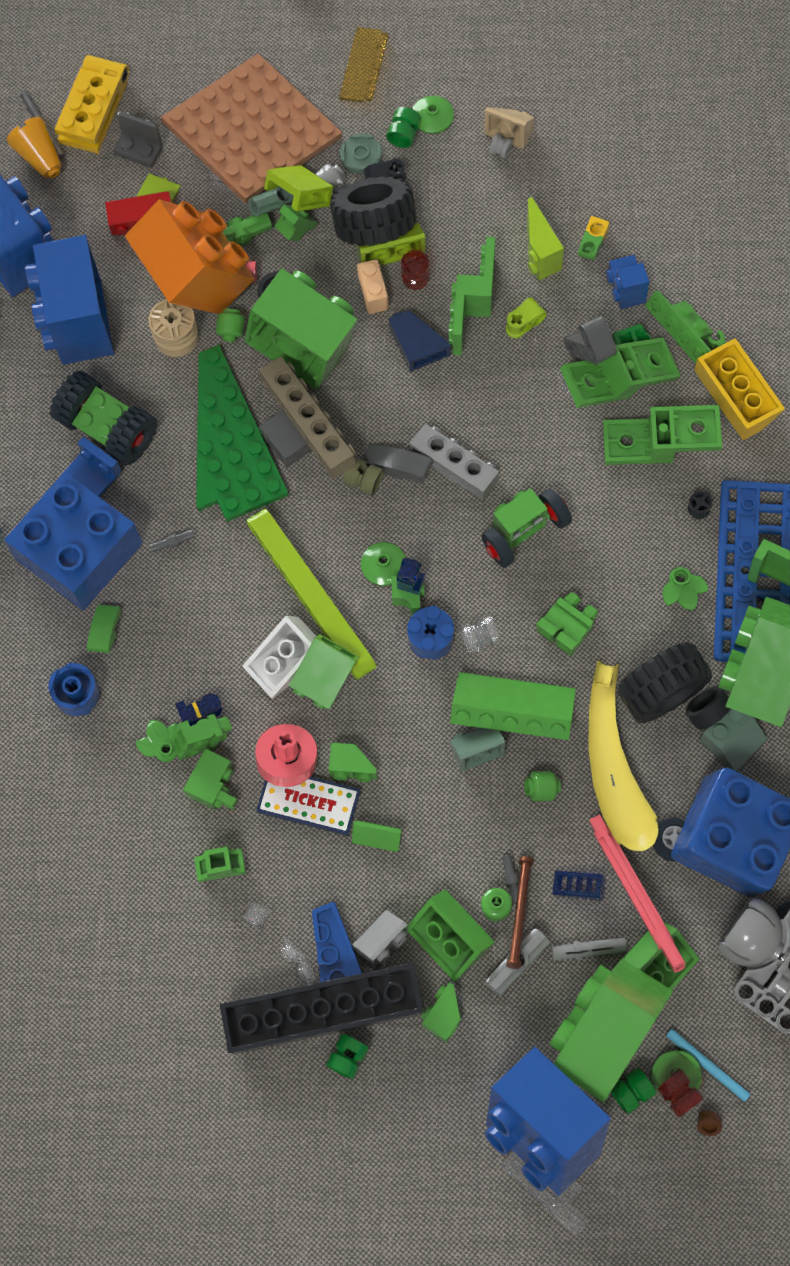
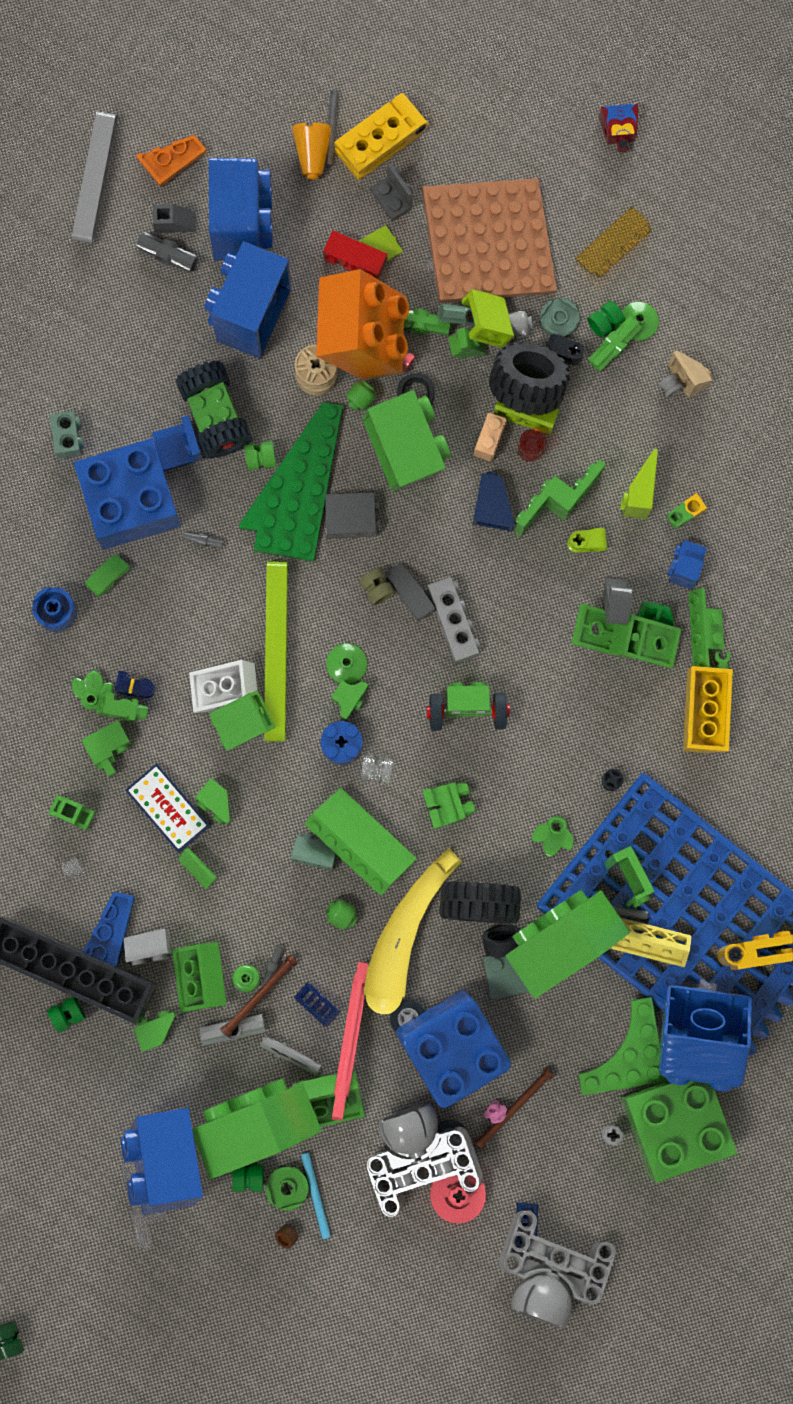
camera: 25 degrees right, 10 degrees up
coral piece [255,724,317,787] -> none
dark tan brick [259,356,356,479] -> none
clear slope [281,938,317,985] -> none
clear blue leg [396,558,426,595] -> none
bright green bracket [603,405,722,465] -> none
clear red wheel [656,1070,704,1118] -> none
none -> bright green wheel [244,441,276,471]
none -> bright green piece [588,316,642,372]

